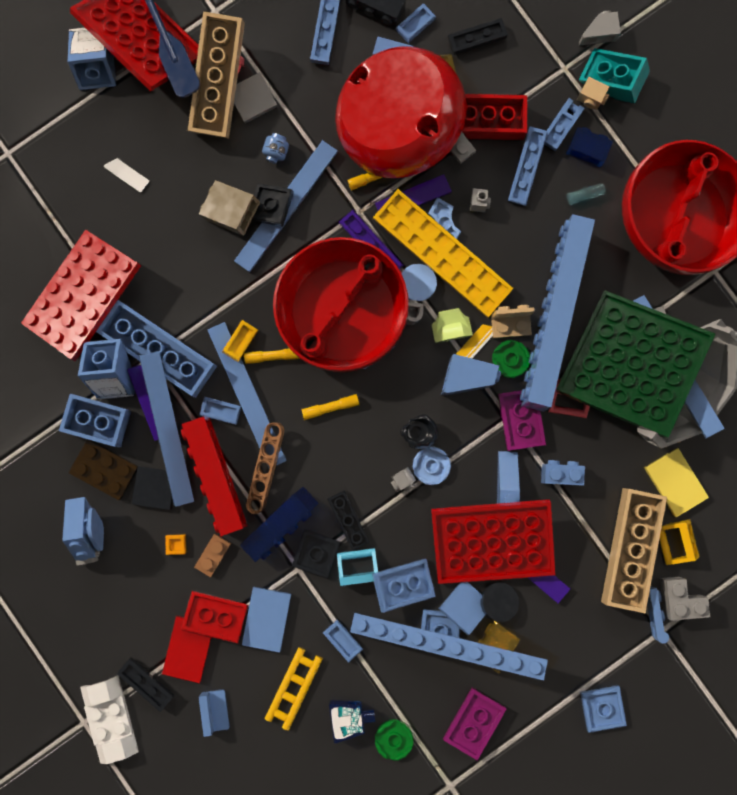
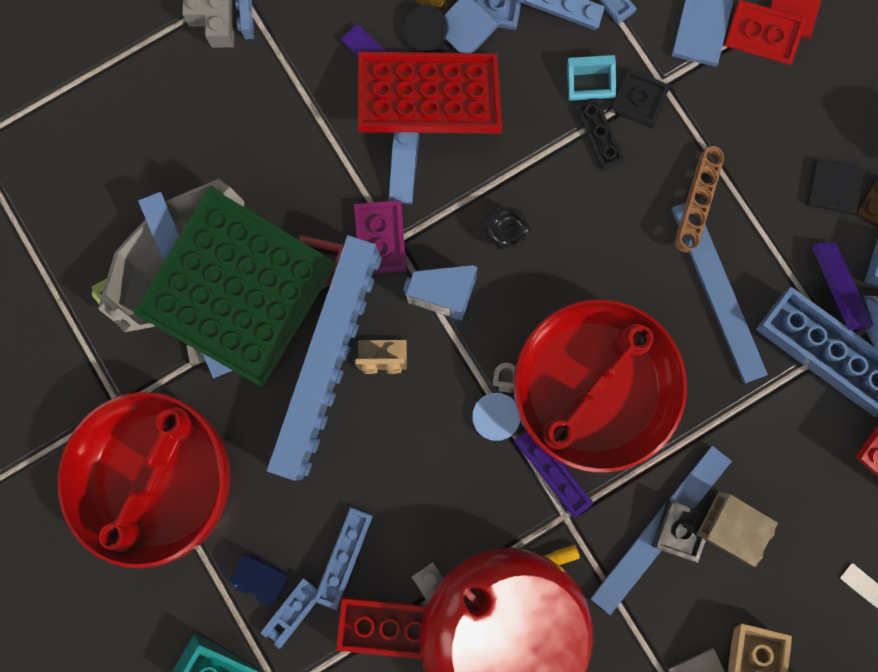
camera: 170 degrees left, 5 degrees down
medium blue tile [139,351,194,507] -> none
light orange tile [165,534,186,555] -> none
red brick [181,416,248,536] -> none
medium nougat plate [194,533,232,577] -> none
medium blue tile [199,396,242,425] -> none
yellow tile [222,320,258,362] -> none
clear blue wedge [240,487,319,563] -> none
yellow piece [244,348,300,364] -> none
medium blue head [262,133,289,164] -> none
yellow piece [301,394,360,420] -> none
medium blue tile [372,559,436,613] -> none
yellow plate [373,189,513,318] -> none
dark purple tile [375,174,452,211] -> none
light grey plate [391,467,416,492] -> none
light blue tile [412,447,451,485] -> none
light blue tile [428,197,461,239] -> none
yellowish green slope [431,308,473,343] -> none
yellow sticker [456,324,493,358] -> none
light grey plate [470,188,491,212] -> none
green tile [492,340,530,378] -> none
medium blue brick [541,460,585,485] -> none
clear light blue axle [567,183,606,205] -> none
tan brick [577,77,609,110] -> none
tan brick [601,488,667,613] -> none
light yellow tile [644,448,709,517] -> none
yellow tile [659,519,700,565] -> none

